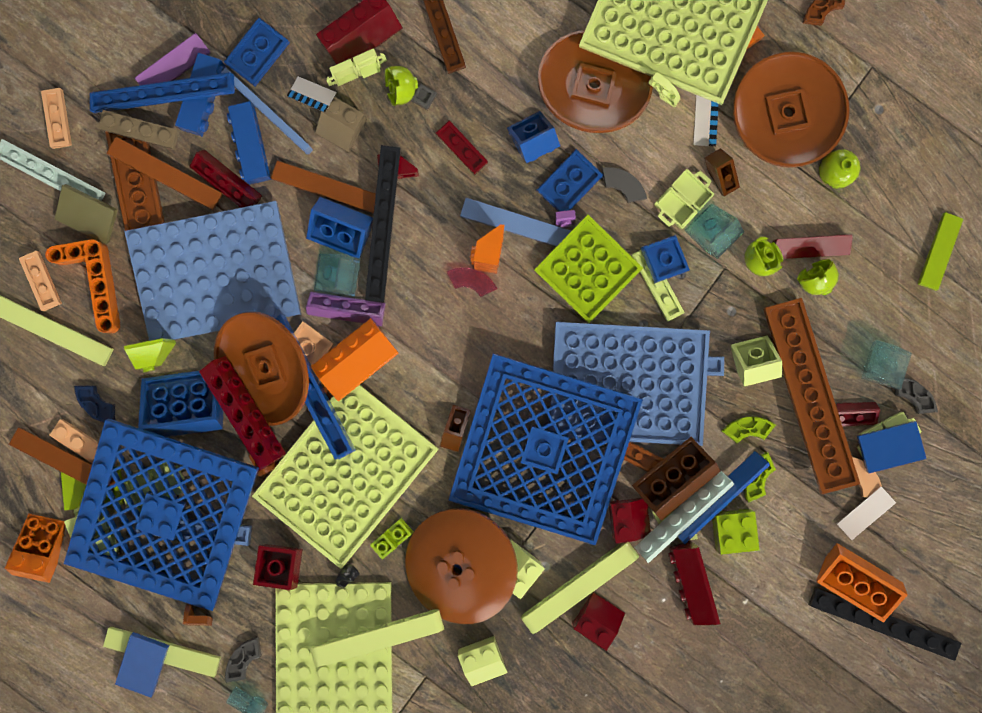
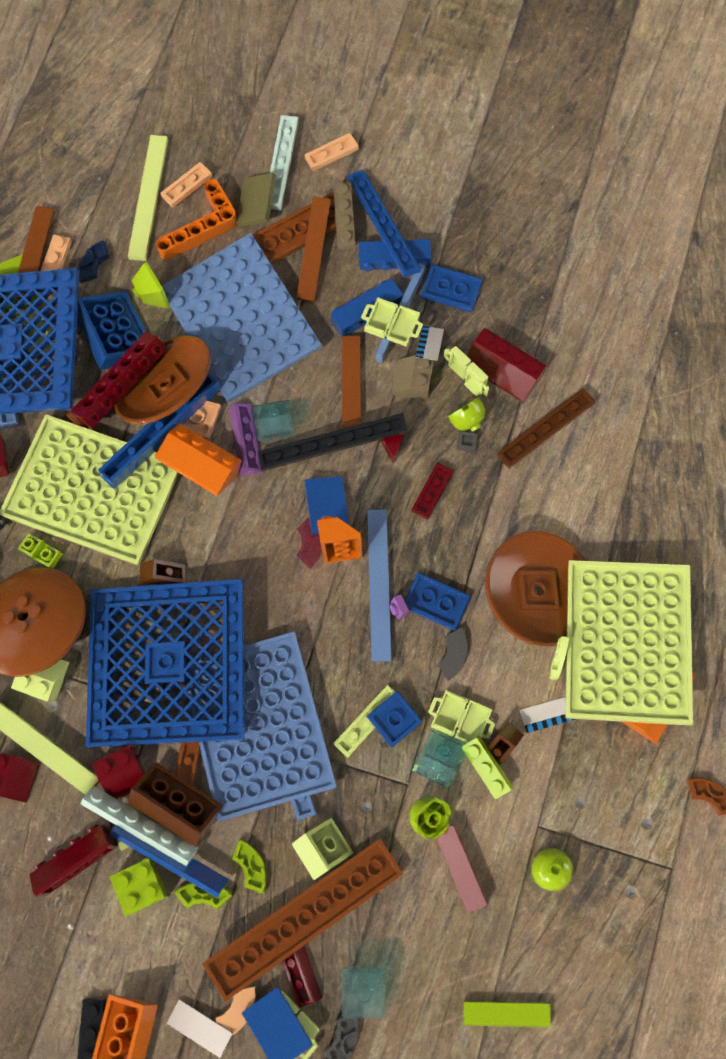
camera: 75 degrees right, 15 degrees down
medium lavender slope [135,33,211,85] -> none
dark red slope [189,150,262,208] -> none
blue slope [306,197,373,259] -> none
blue slope [507,111,560,163] -> none
lime plate [534,215,643,323] -> none
dark orange dish [733,52,849,168] -> none
lime cylinder [797,259,839,295] -> none
none -> blue tile [304,477,349,535]
none -> yellowish green piece [361,298,423,347]
none -> lime plate [461,736,514,800]

